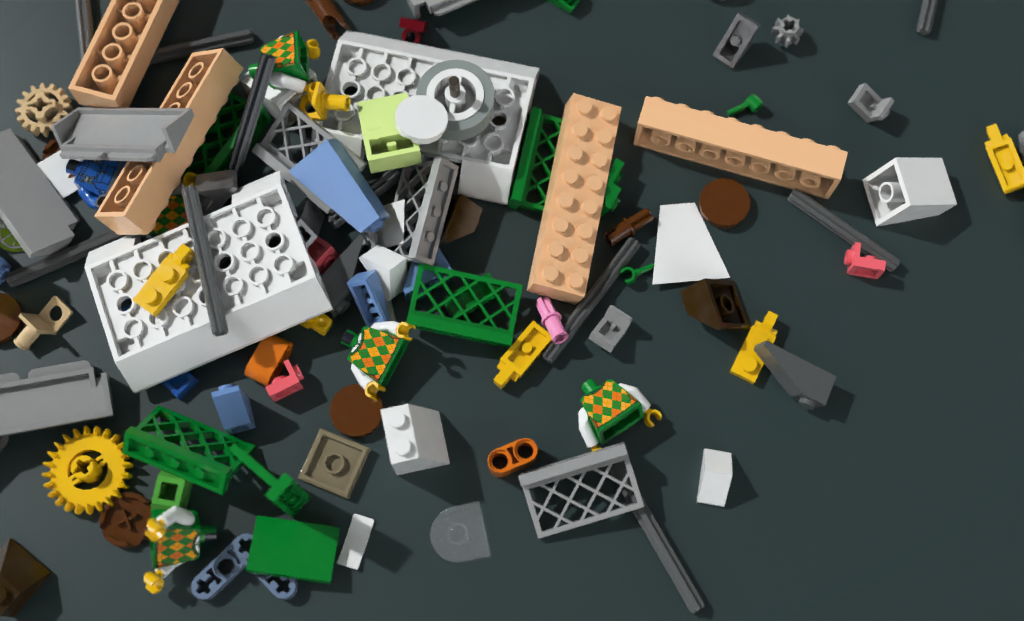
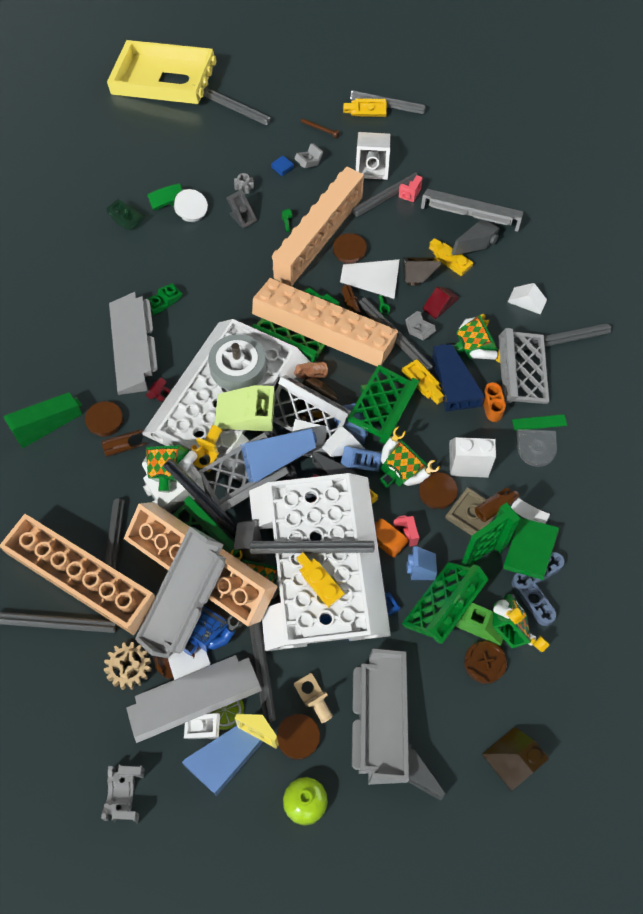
camera: 75 degrees left, 10 degrees down
yellow gear [41,425,134,515] -> none
white tile [395,95,448,144] -> none
bright pink axle [536,296,569,344] -> none
none -> blue tile [271,156,294,176]
none -> nougat hinge [294,362,328,379]
none -> reddish brown piece [301,118,339,138]
none -> light grey slope [421,189,523,232]
none -> dark red slope [423,287,459,320]
none -> dark blue slope [432,344,484,412]
none -> reddish brown piece [475,488,519,522]
none -> green sticker [512,414,567,431]

